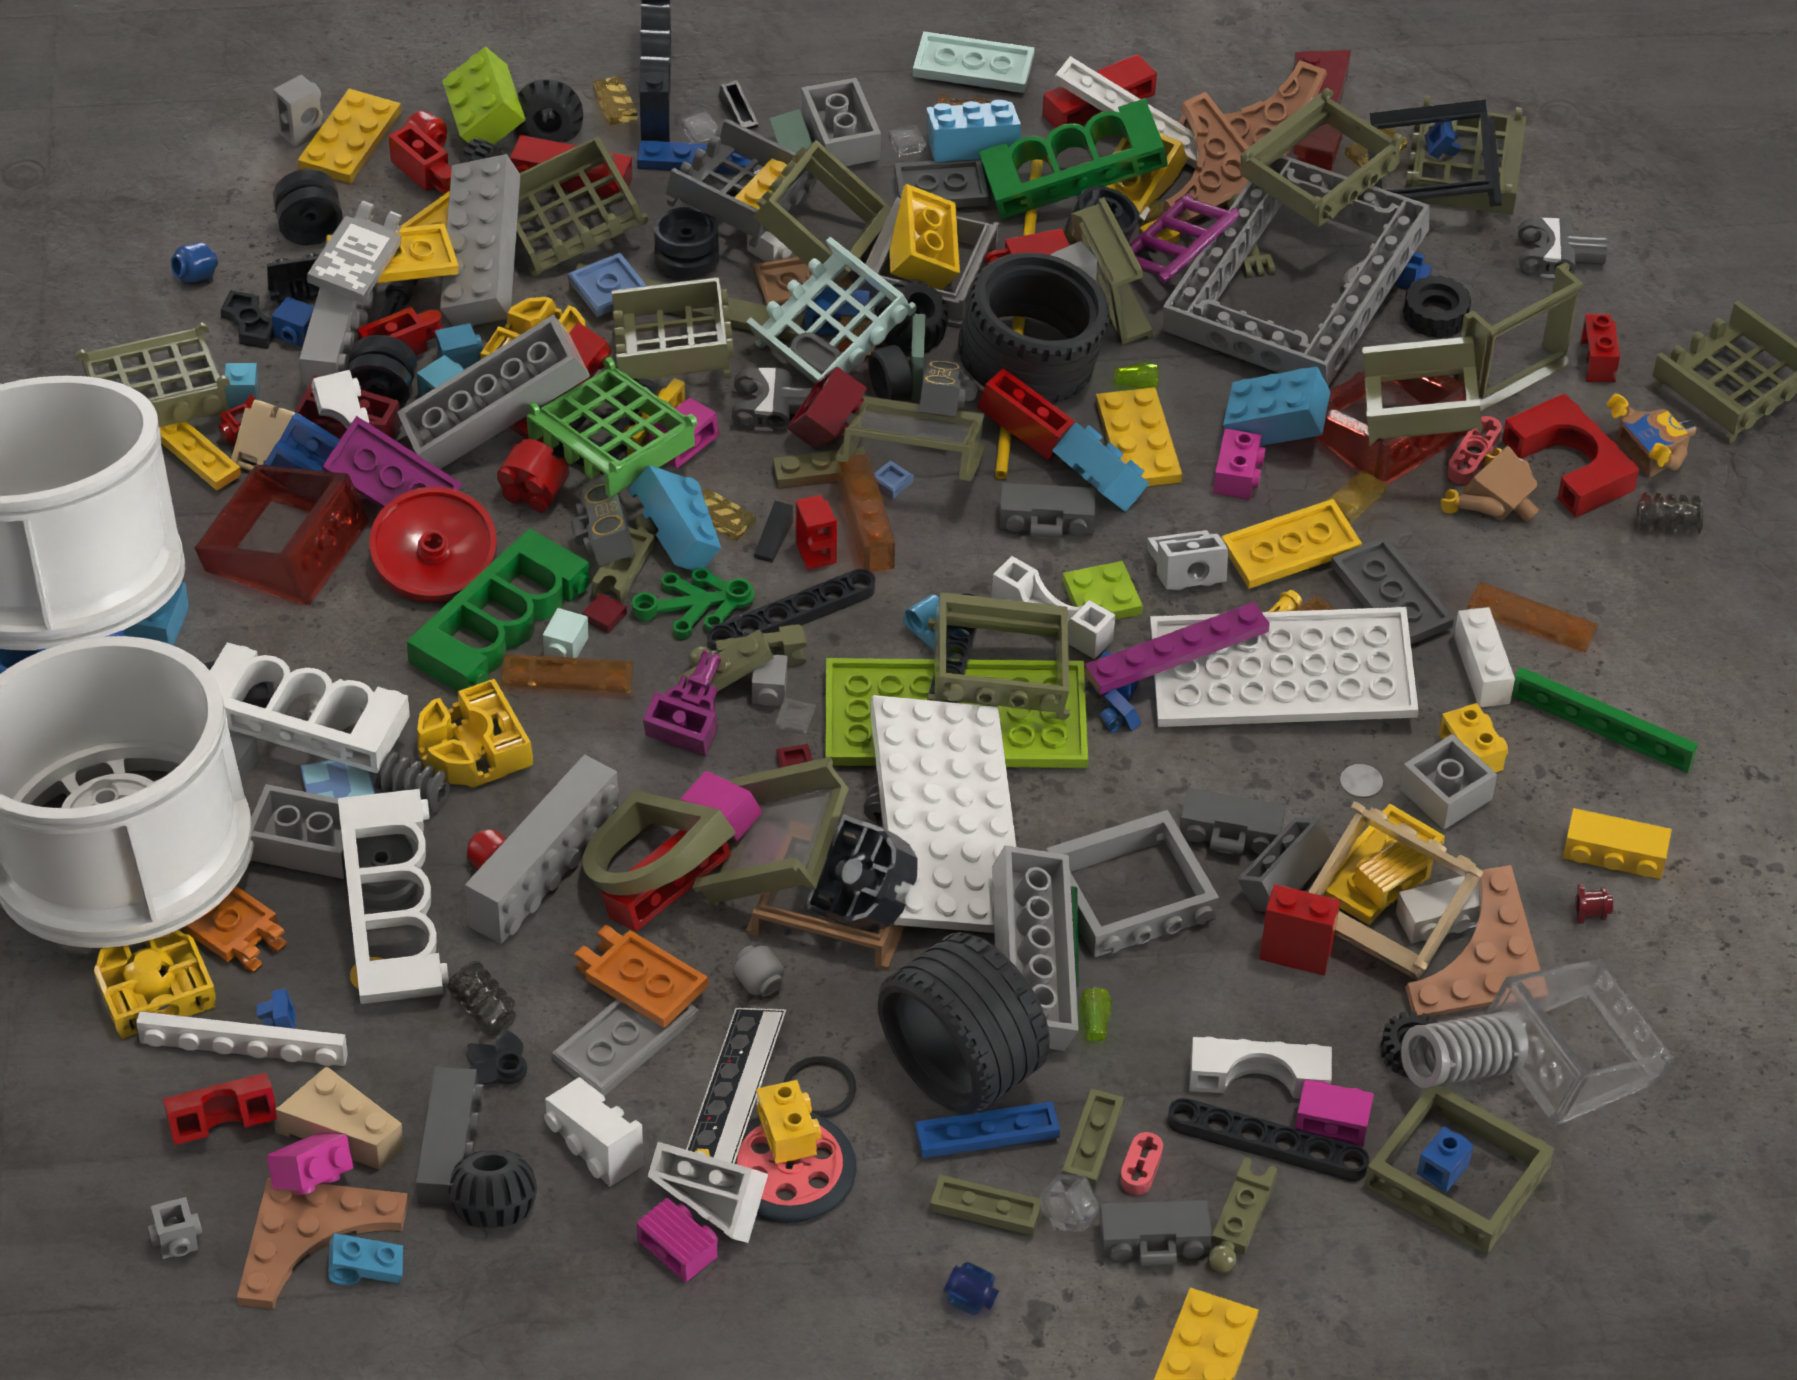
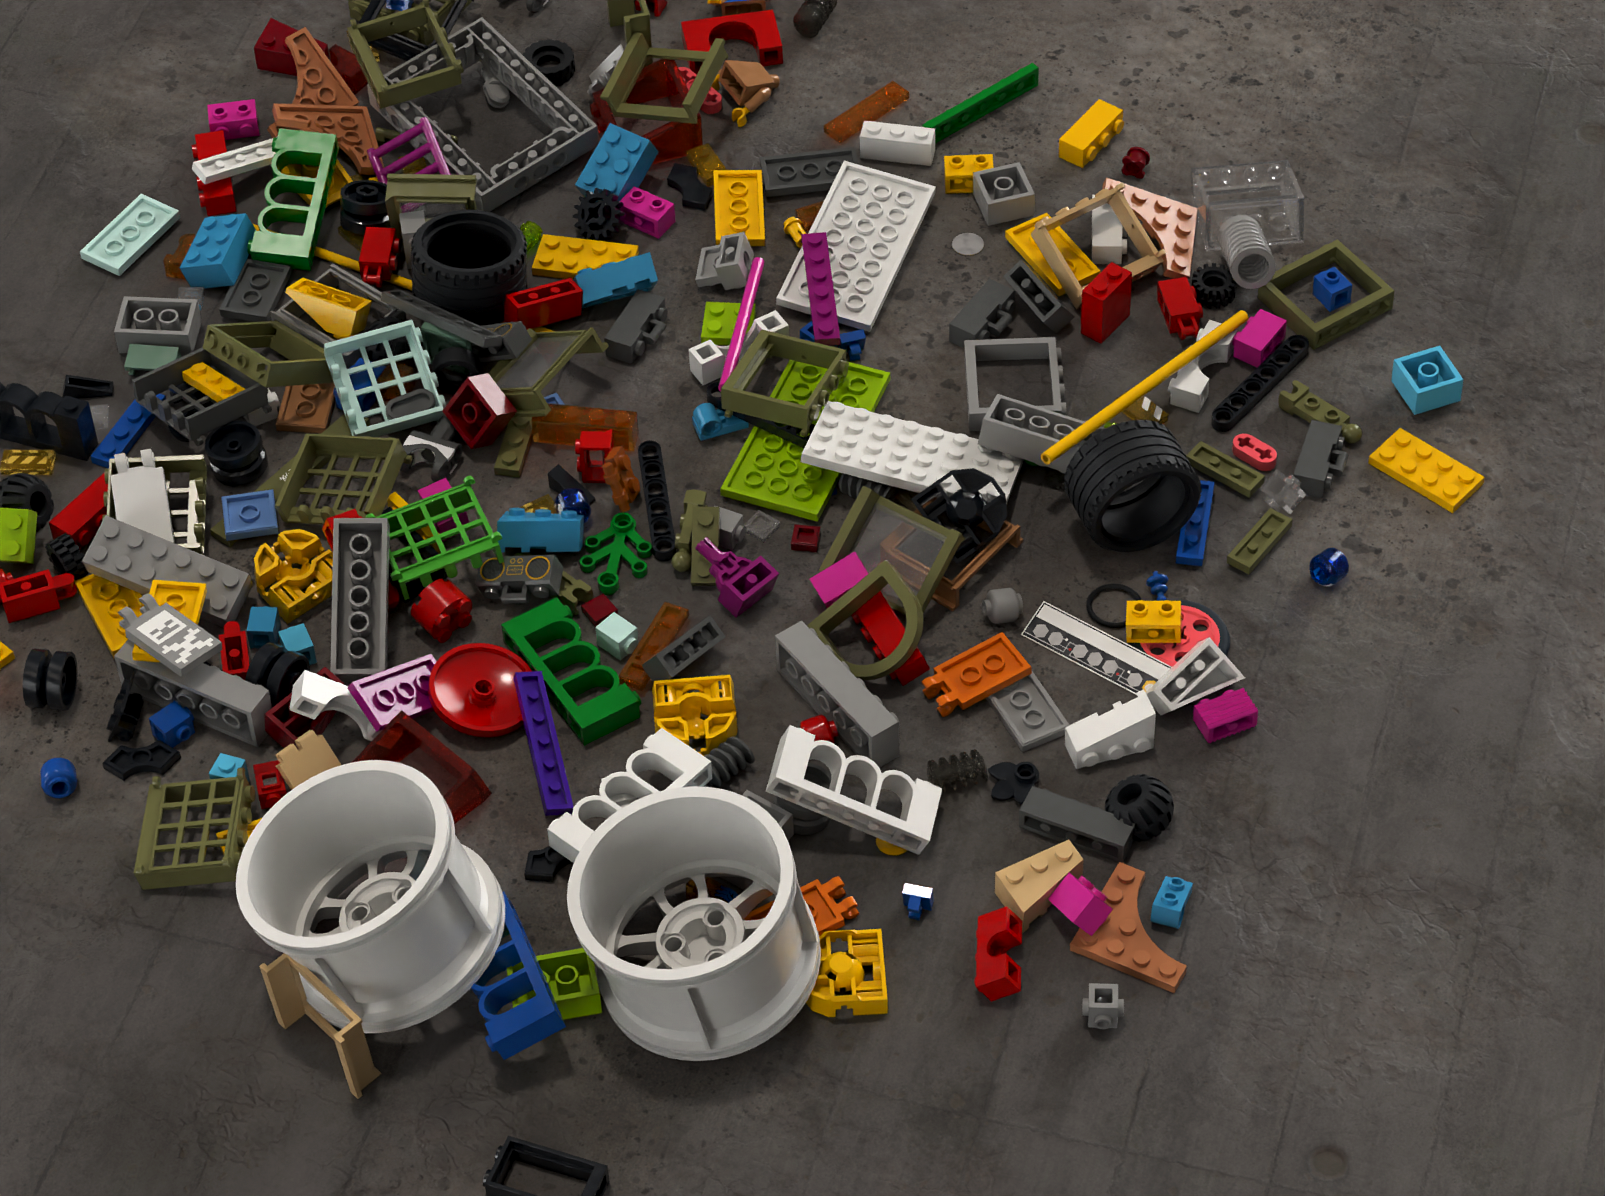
camera: 65 degrees left, 0 degrees up
white plate [136,1012,348,1066] -> none
blue slope [262,412,340,502] -> none
yellow brick [1354,840,1433,910] -> none
none -> white tile [110,449,175,543]
none -> dark pink brick [207,99,260,140]
none -> dark grey tile [381,290,503,348]
none -> dark purple plate [513,671,574,816]
none -> clear blue head [554,488,591,523]
none -> black gear [573,188,625,241]
none -> dark orange plate [602,446,640,512]
none -> dark grey brick [641,615,726,683]
none -> black tile [667,163,713,210]
none -> dark pink piece [718,257,765,392]
none -> yellow piece [1040,310,1249,465]
none -> clear yellow tile [1114,387,1169,424]
none -> blue hair [1146,571,1168,601]
none -> red brick [1157,277,1203,340]
none -> medium azure brick [1391,346,1464,415]

